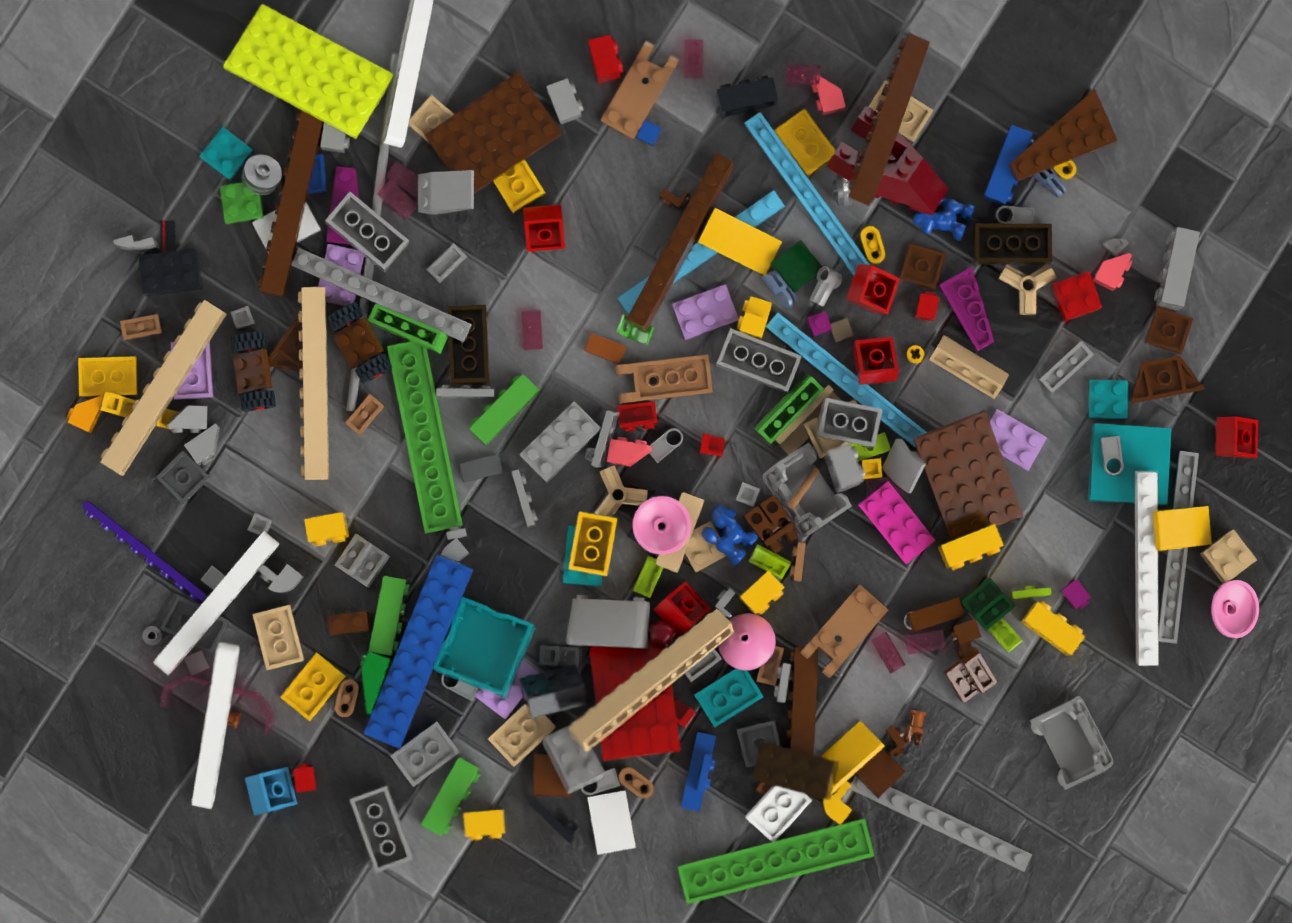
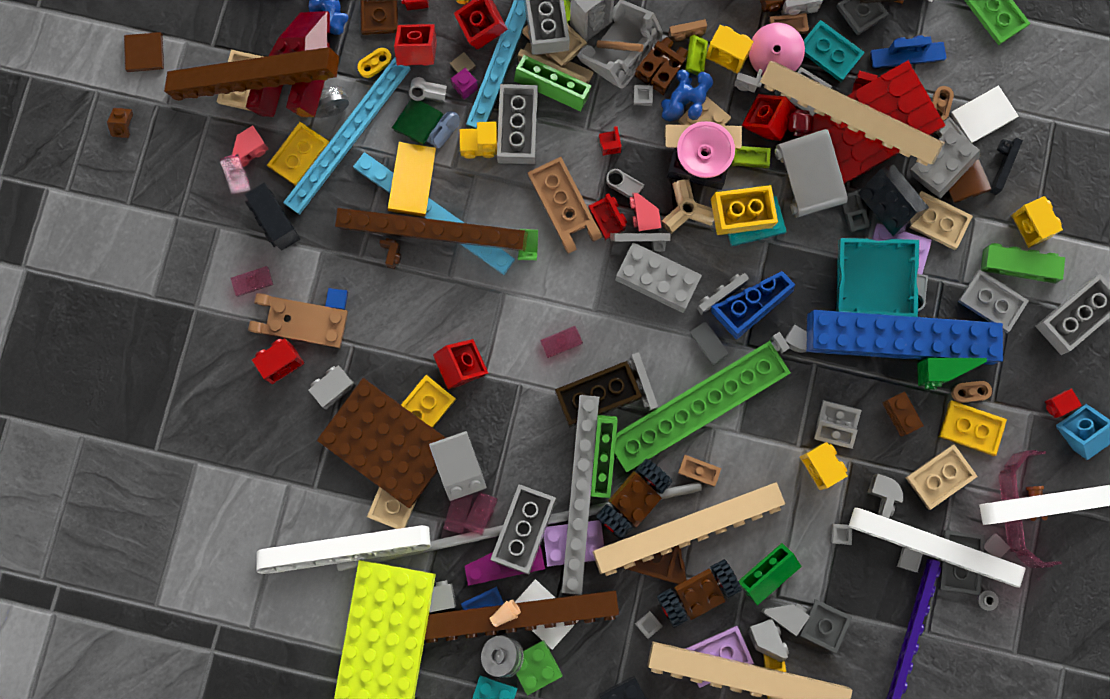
camera: 105 degrees left, 5 degrees down
bright green brick [369,576,410,656] -> none
light grey plate [426,243,467,283] -> none
bright green brick [469,374,540,446] -> none
dark orange tile [584,333,627,365] -> none
lavender plate [672,284,739,340] -> none
none -> reddish brown tile [124,32,164,72]
none -> light nougat cone [490,600,521,627]
none -> blue wedge [711,271,795,340]
none -> green brick [739,543,802,606]

